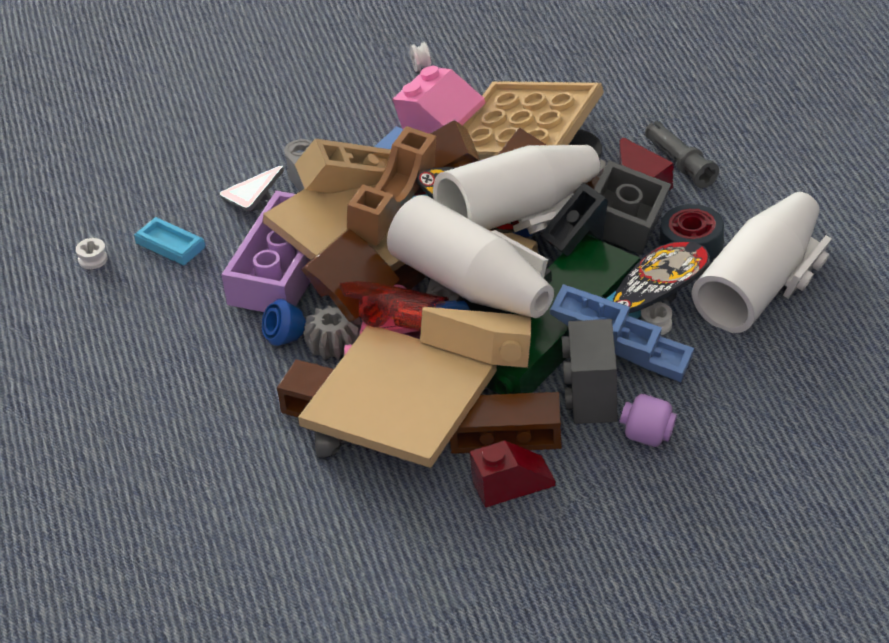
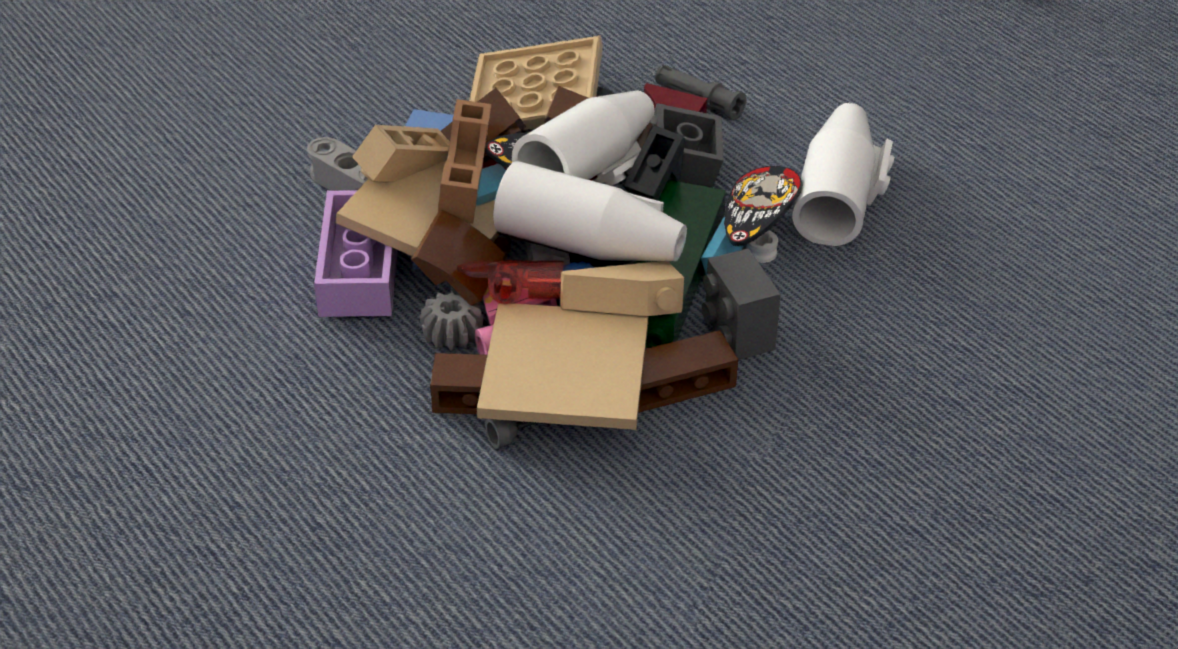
camera: 25 degrees left, 0 degrees up
white bush [76,238,108,269] -> none
medium azure tile [134,217,206,266] -> none
piece [220,166,284,212] -> none
blue cone [262,299,306,346] -> none
bright pink slope [392,66,486,134] -> none
white bush [410,42,431,72] -> none
dark red slope [470,441,556,508] -> none
medium blue slope [550,284,694,382] -> none
lavender head [620,394,677,447] -> none
wheel [660,204,724,260] -> none

